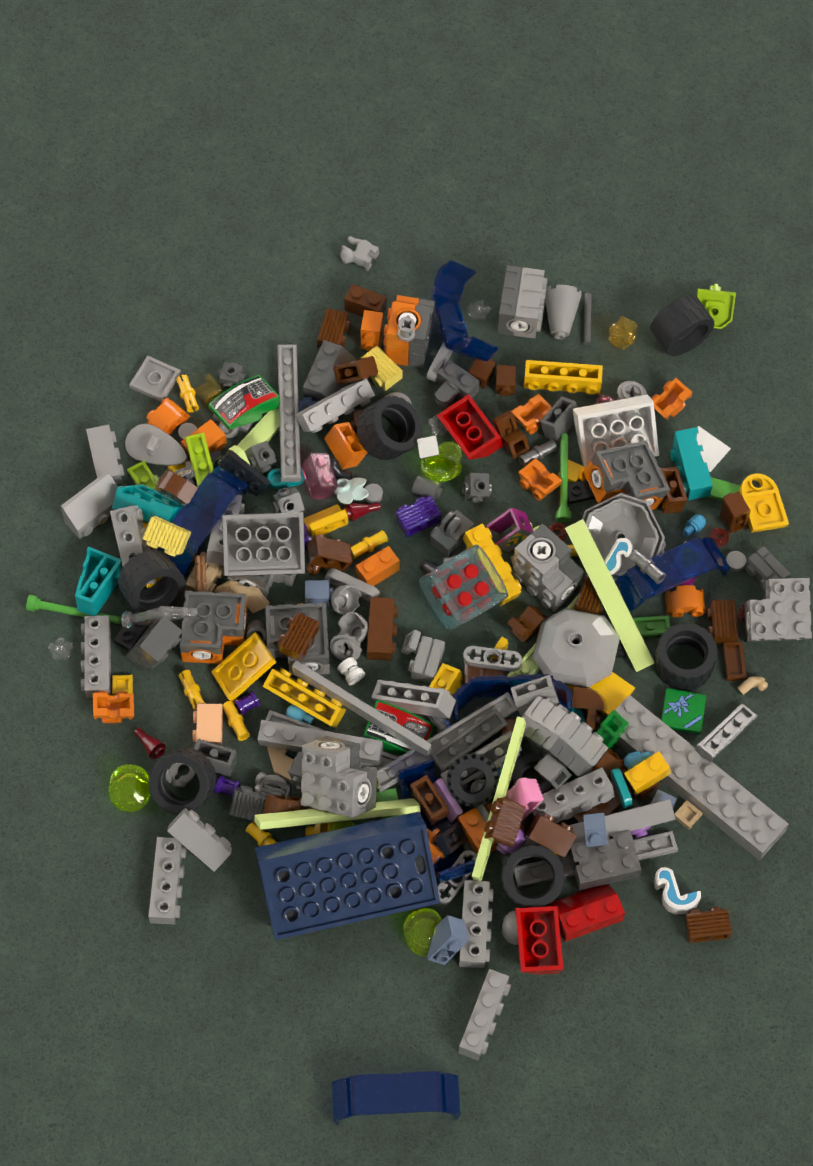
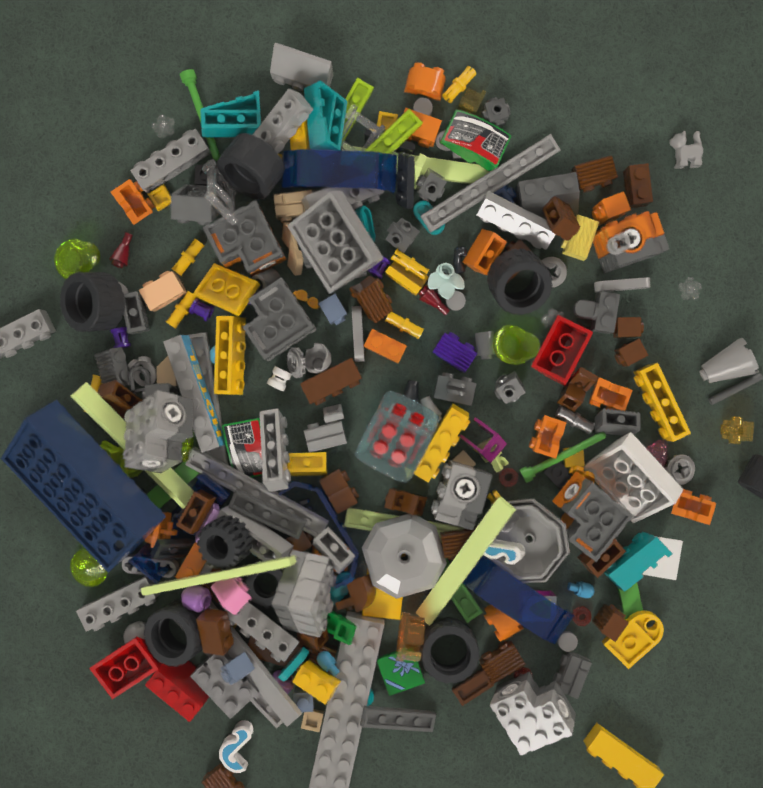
camera: 65 degrees right, 25 degrees up
light grey brick [86,424,124,484] -> none
light grey shield [125,424,187,466] -> none
light grey tile [129,355,181,402] -> none
light yellow brick [142,516,191,556] -> none
reddish brown brick [155,470,198,504] -> none
light grey brick [167,808,232,872] -> none
medium nougat axle [195,555,207,592] -> none
reddish brown brick [278,612,320,662] -> none
light grey tile [292,661,432,758] -> none
clear pink brick [301,453,338,499] -> none
light grey hair [331,585,361,615] -> none
white tile [417,436,439,458] -> none
sand blue slope [427,915,469,965] -> none
clear blue windscreen [431,259,498,362] -> none
light grey brick [459,969,511,1061] -> none
light grey beam [463,646,522,672] -> none
reddish brown brick [484,798,526,847] -> none
yellow tile [491,637,508,659] -> none
light grey piece [498,265,548,339] -> none
dark grey brick [534,753,571,790] -> none
flat silver pin [629,549,666,584] -> none
tan arm [737,676,768,695] -> none
none -> yellow pin [391,249,429,280]
none -> clear orange panel [395,612,425,662]

